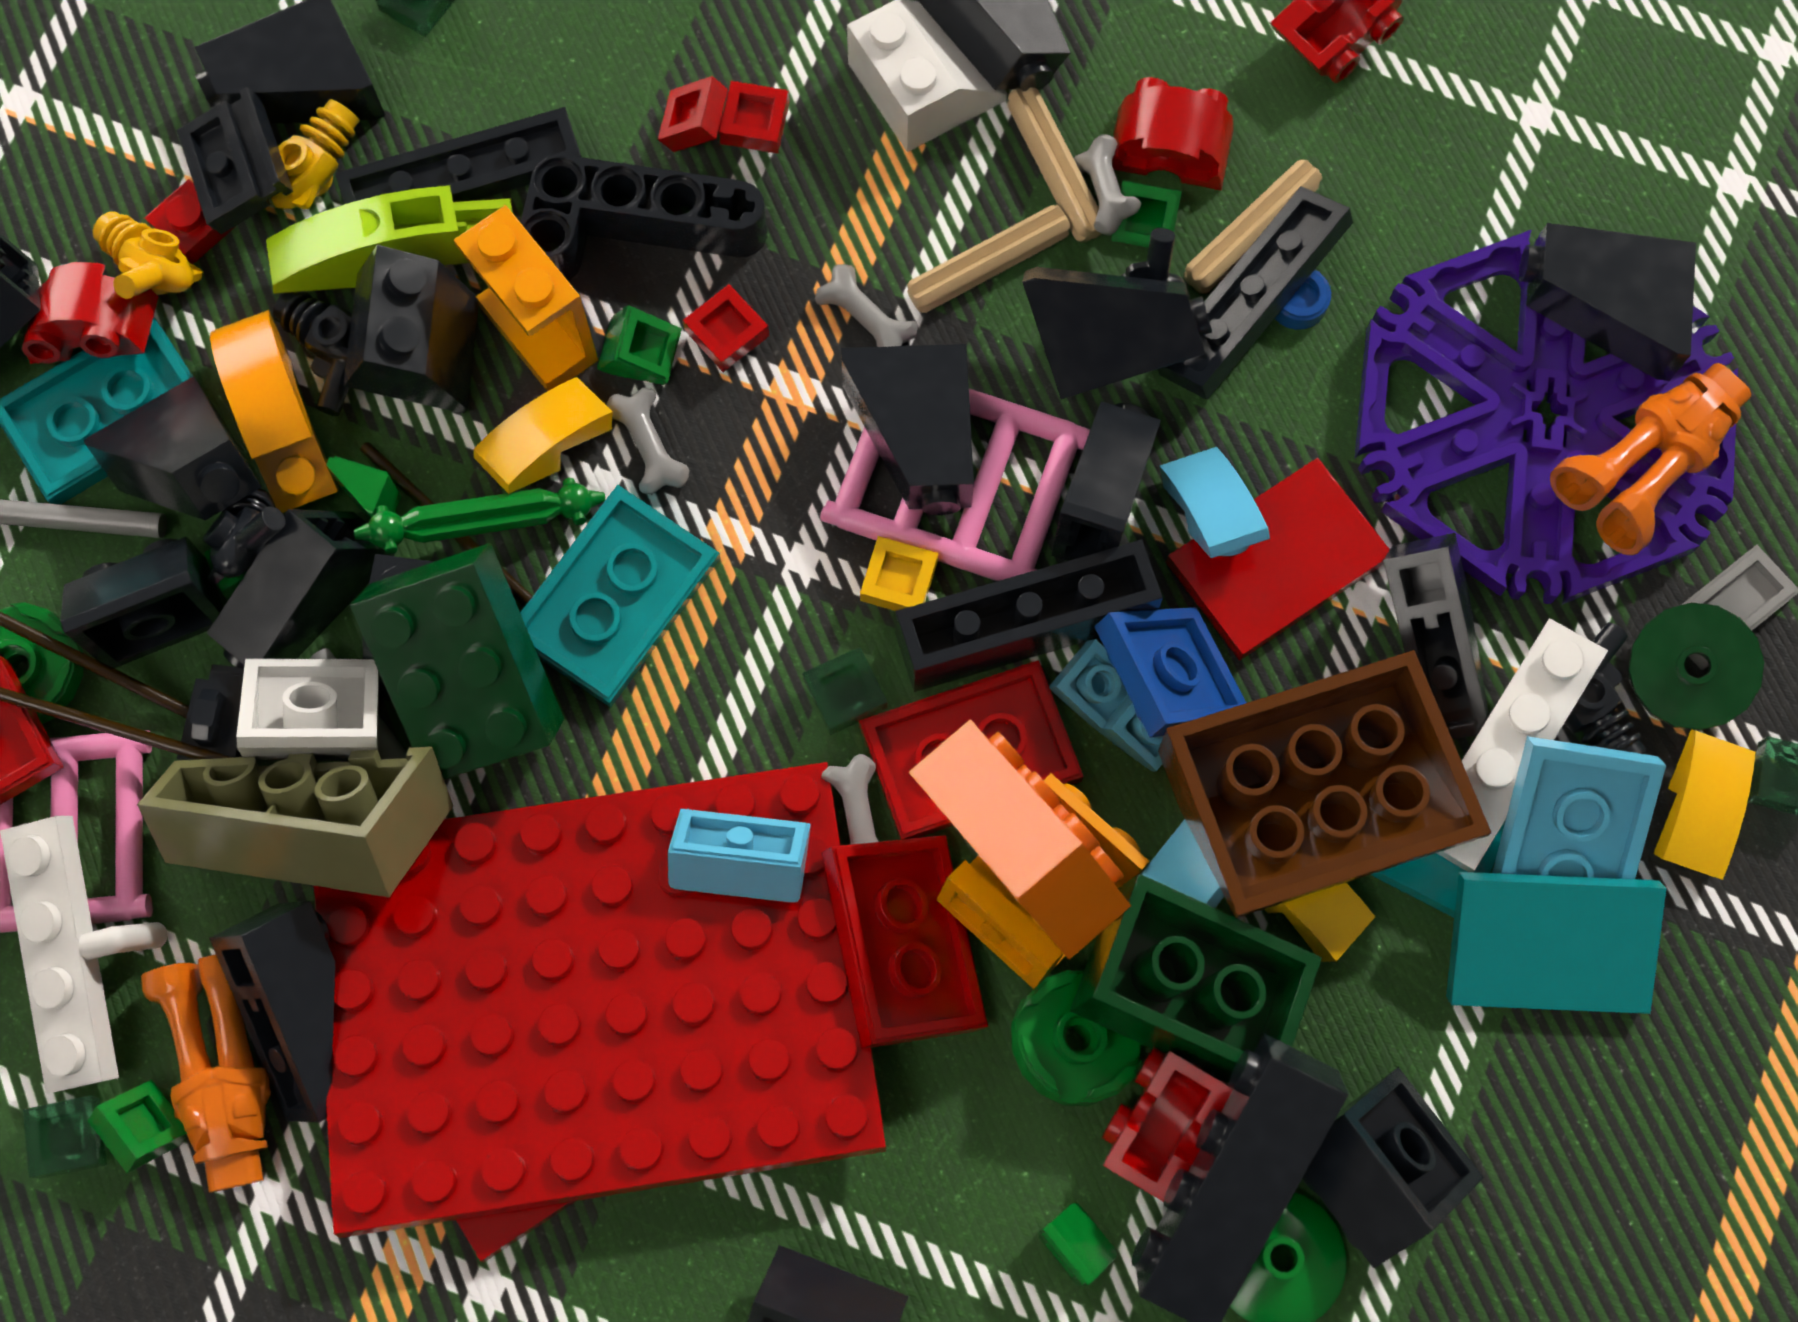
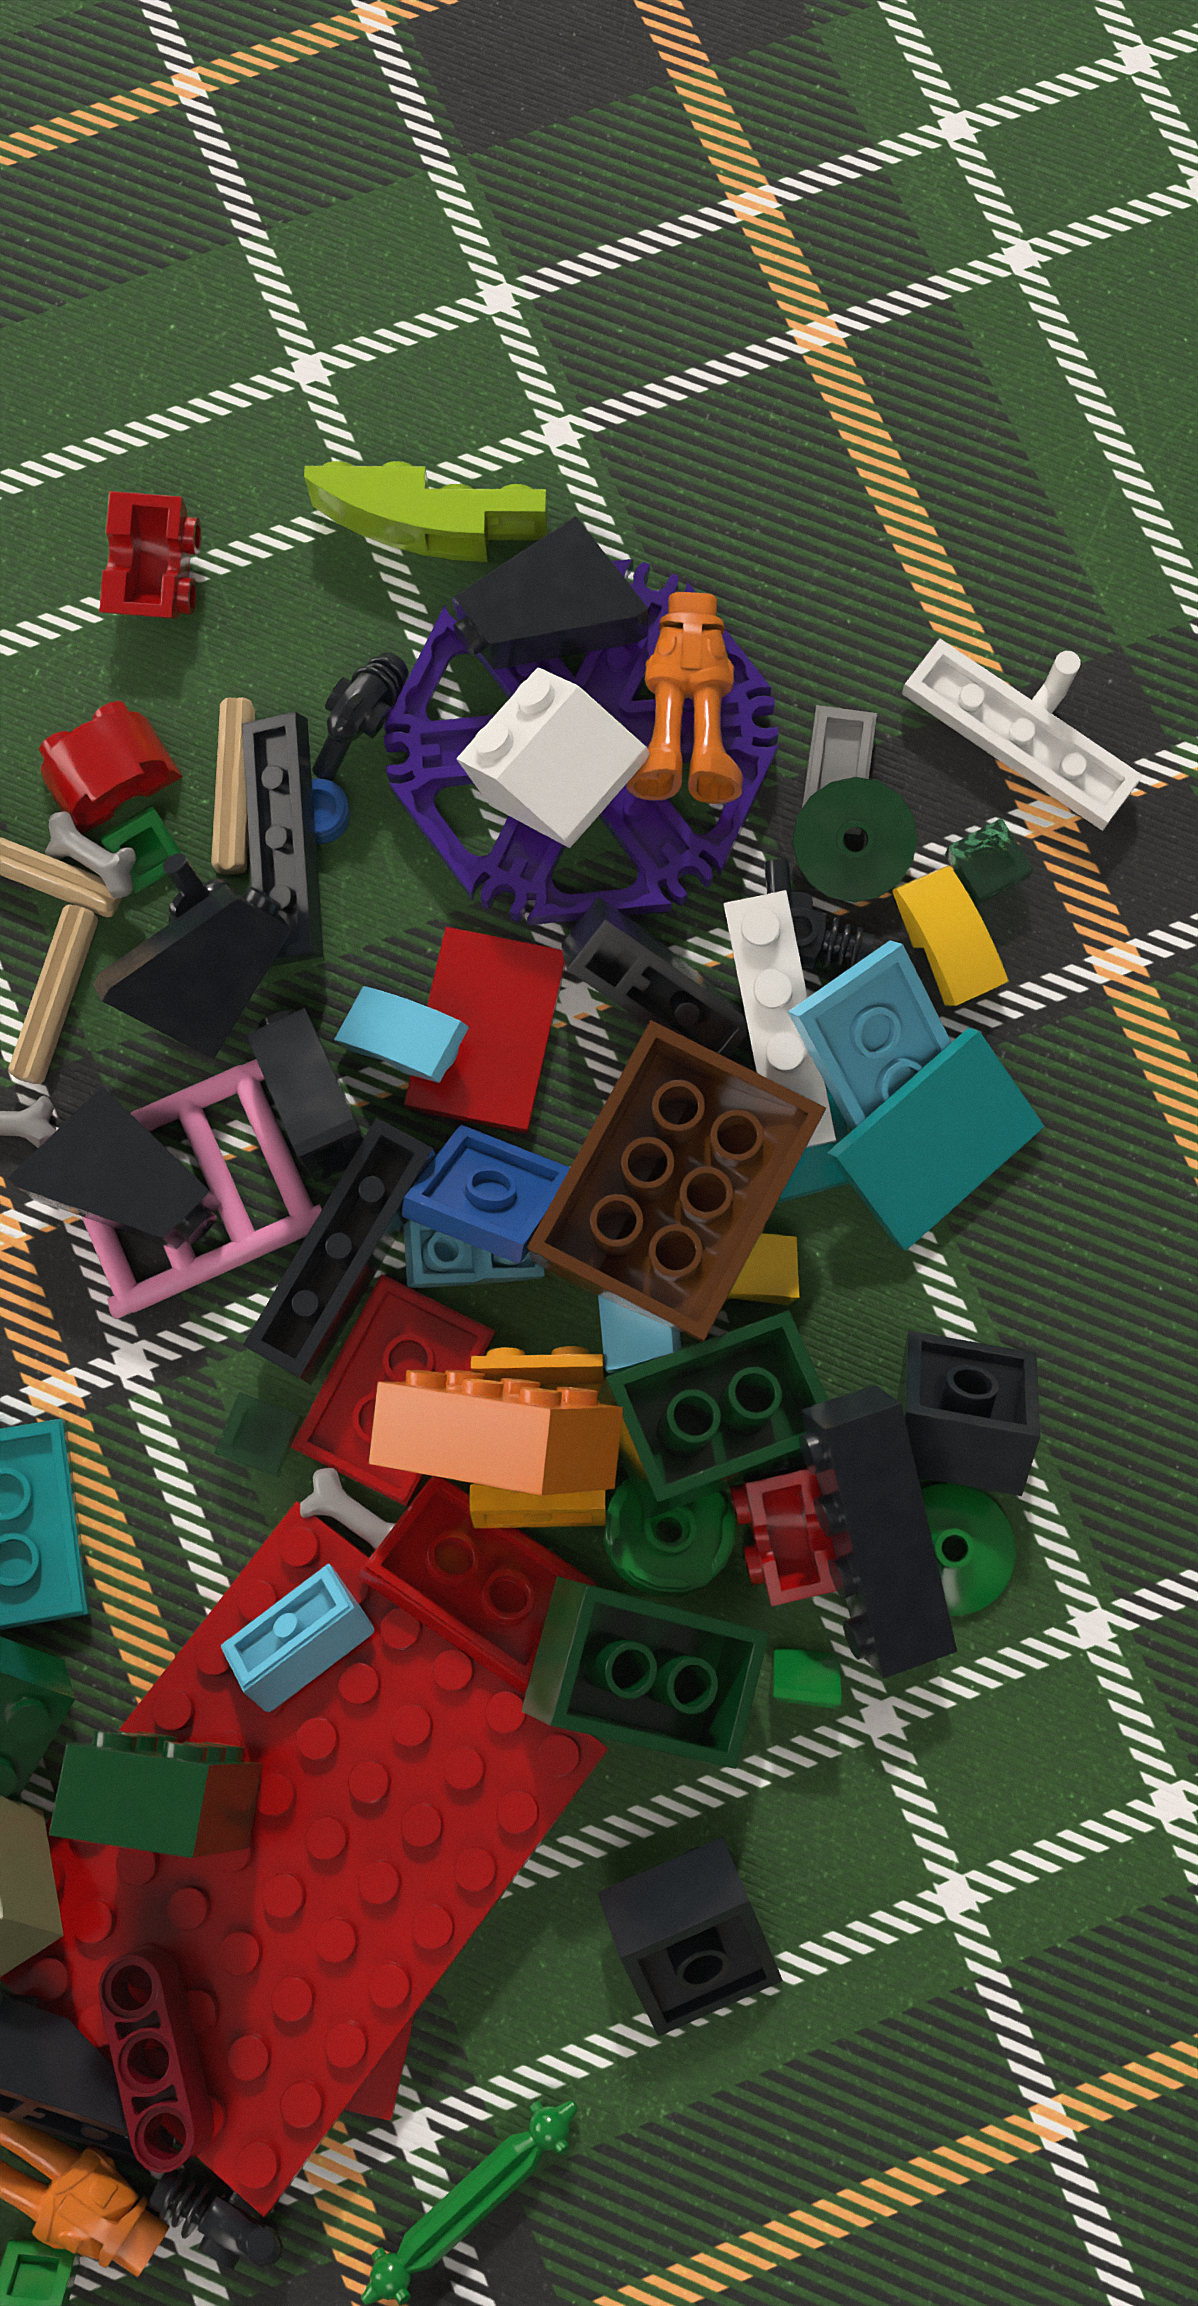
camera: 40 degrees left, 5 degrees up
yellow plate [860,536,938,611] -> none
none -> dark green brick [49,1731,263,1858]
none -> dark red beam [98,1948,214,2173]
none -> black piece [148,2169,283,2270]
none -> lime slope [304,461,548,562]
none -> black piece [312,652,409,781]
none -> white slope [456,667,650,848]
none -> dark green brick [522,1576,769,1769]

